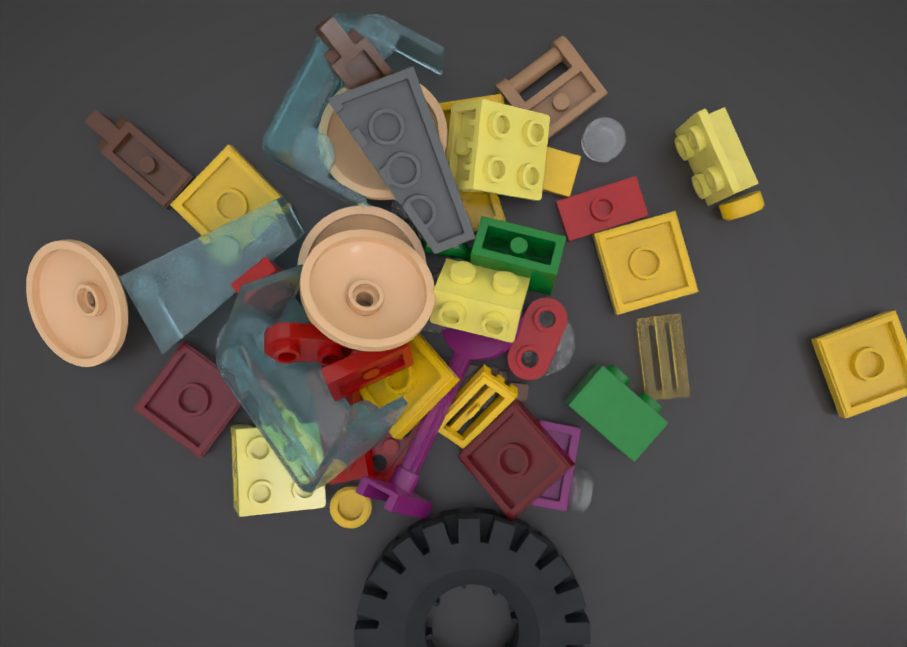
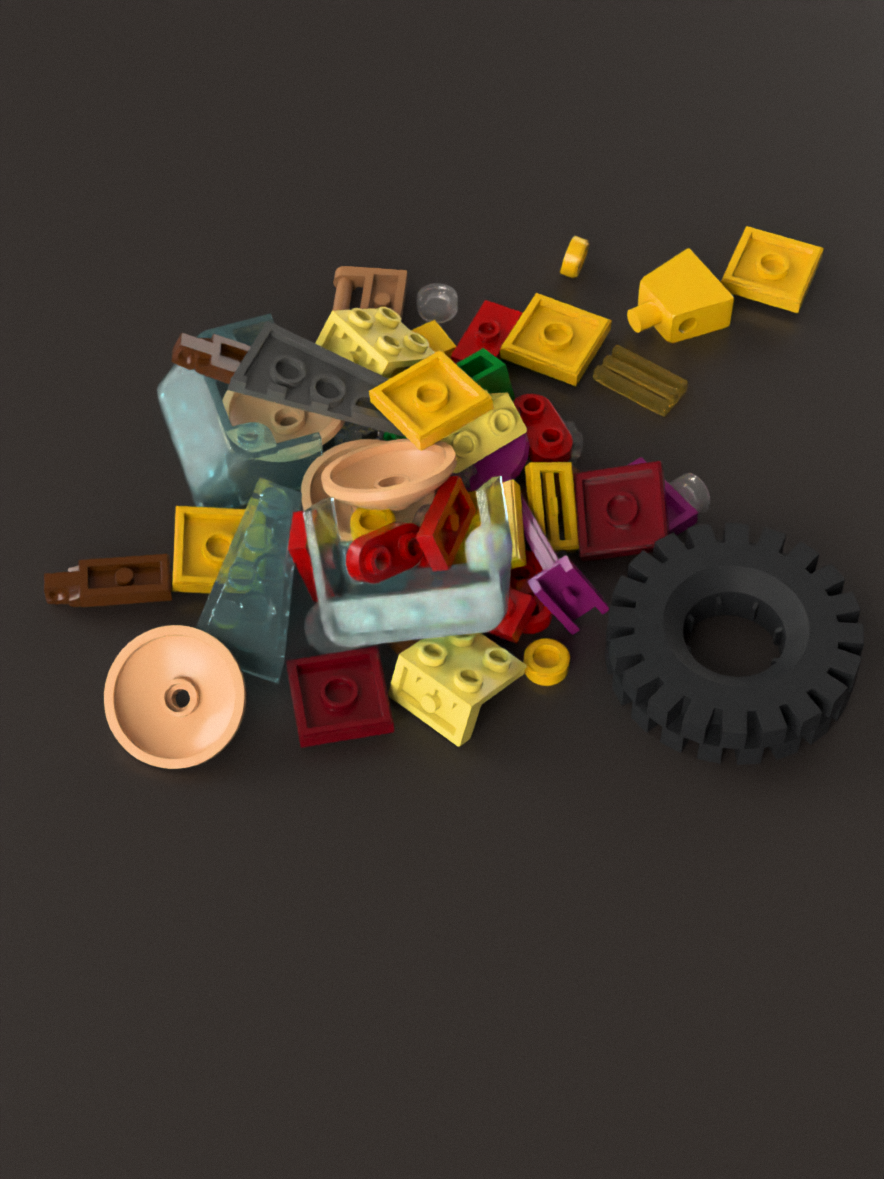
camera: 45 degrees left, 35 degrees down
green brick [563,364,668,462] -> none
light yellow bracket [675,107,759,206] -> none
none -> yellow plate [369,350,494,451]
none -> yellow torso [627,248,734,343]

